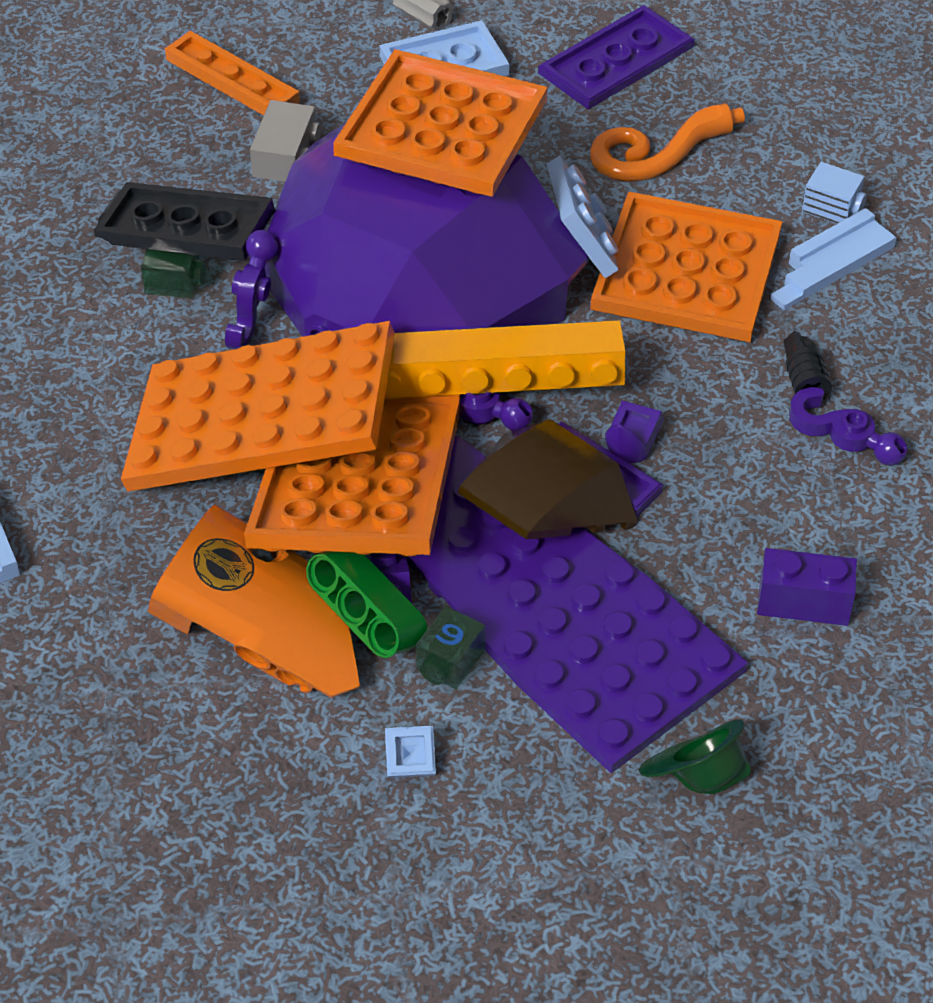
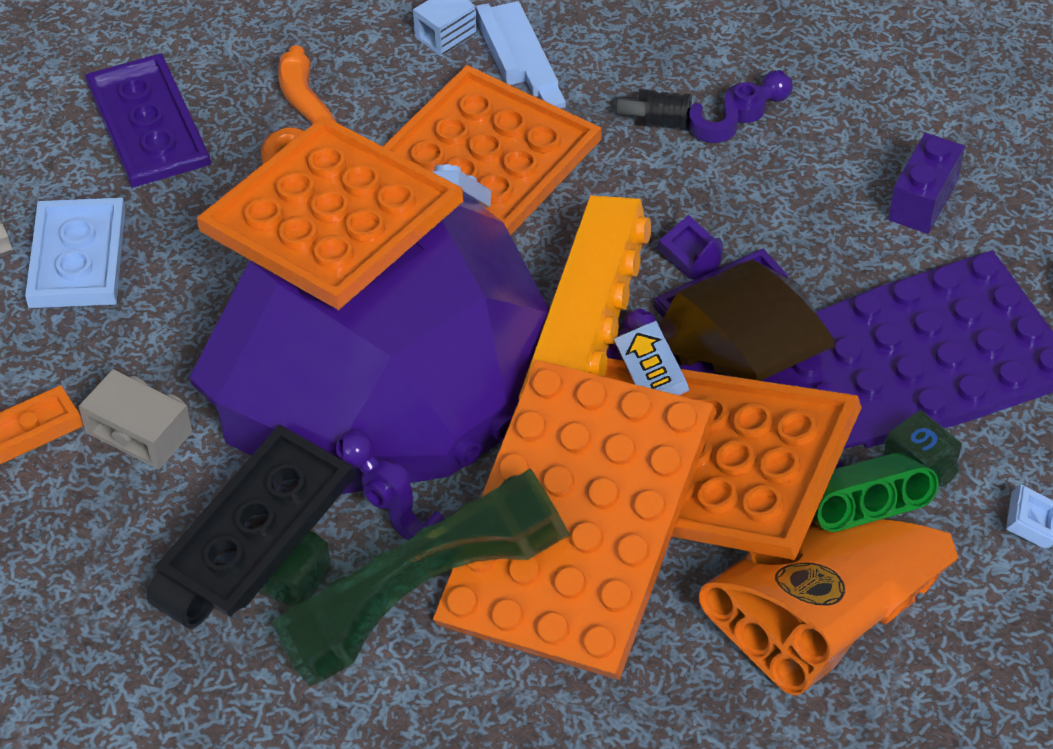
camera: 70 degrees left, 0 degrees up
none -> clear green arch [271,468,570,686]
none -> light blue tile [614,321,690,395]

